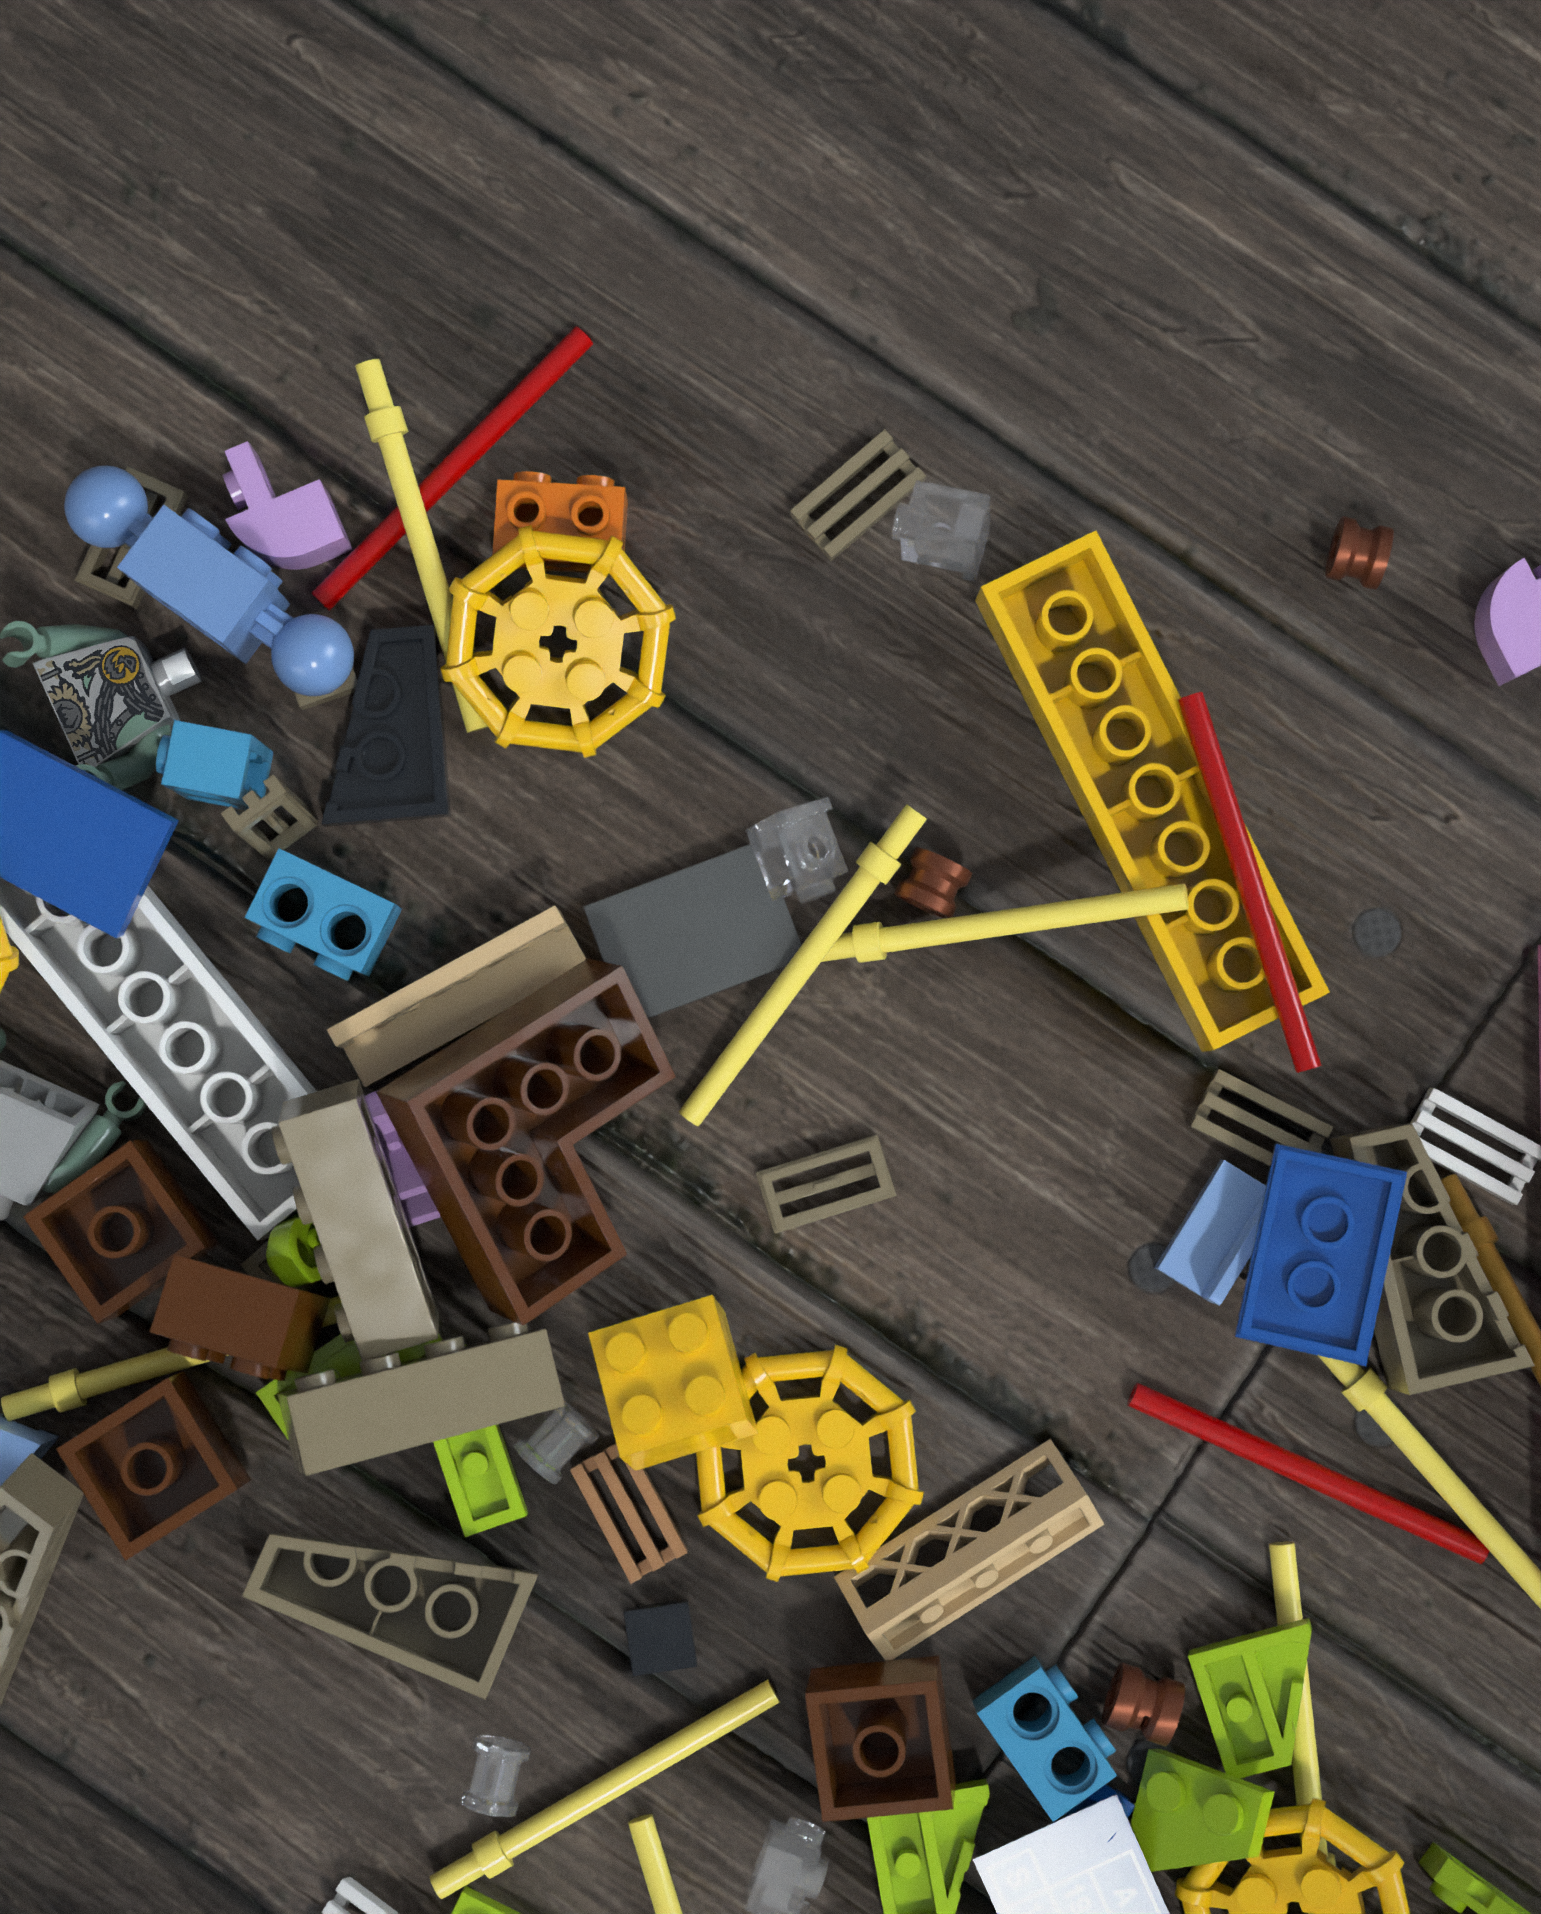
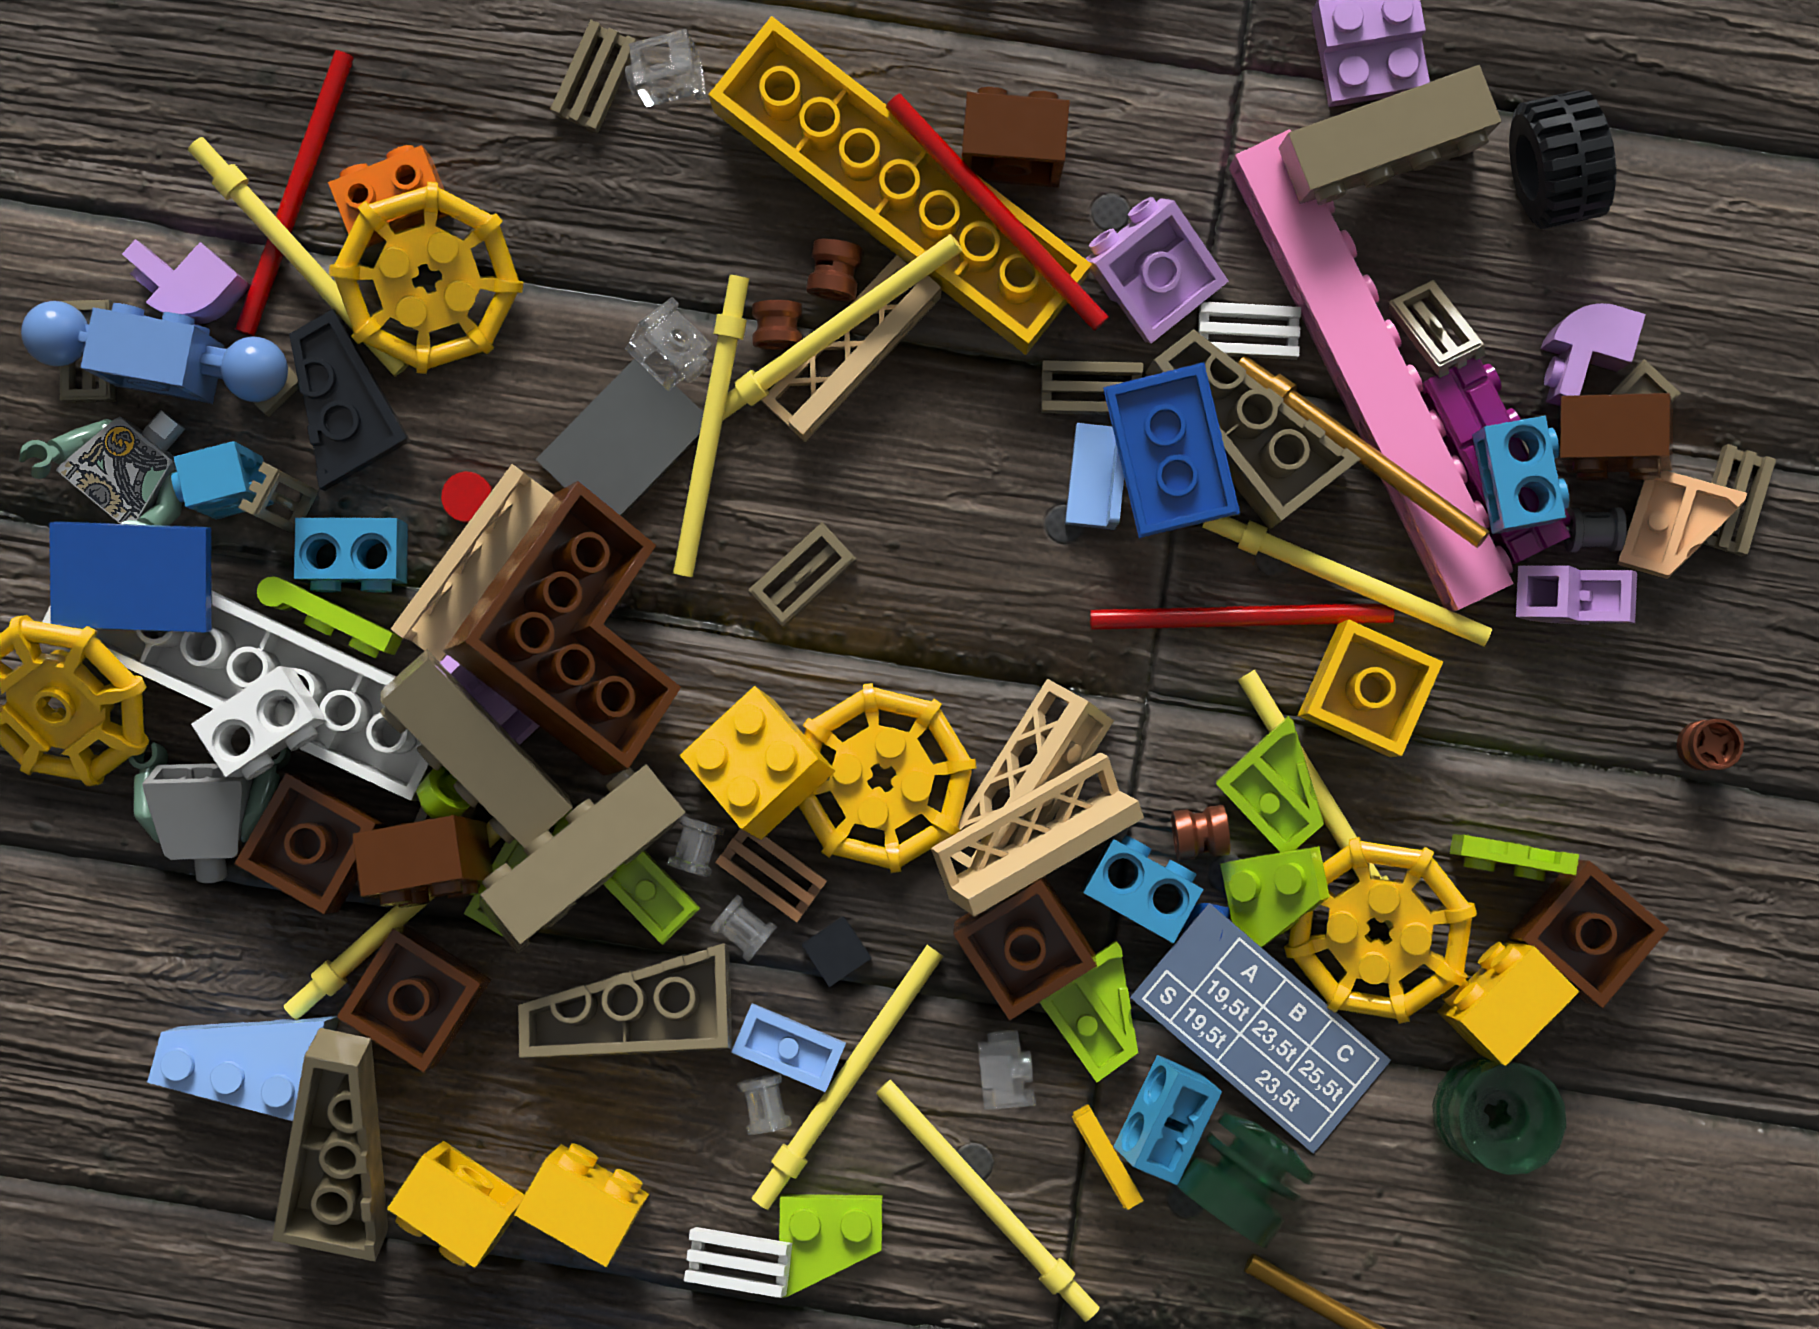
camera: 20 degrees left, 0 degrees up
none -> white brick [191,666,327,780]
none -> lime plate [257,576,403,658]
none -> yellow brick [387,1141,525,1268]
none -> red tile [441,471,493,523]
none -> yellow brick [514,1143,649,1267]
none -> clear bush [709,895,777,962]
none -> light blue plate [731,1003,846,1092]
none -> tan fence [761,255,941,442]
none -> copper wheel [806,239,863,301]
none -> tan fence [931,752,1144,917]
none -> reddish brown brick [962,87,1070,188]
none -> lavender plate [1085,197,1229,343]
none -> yellow brick [1297,619,1443,757]

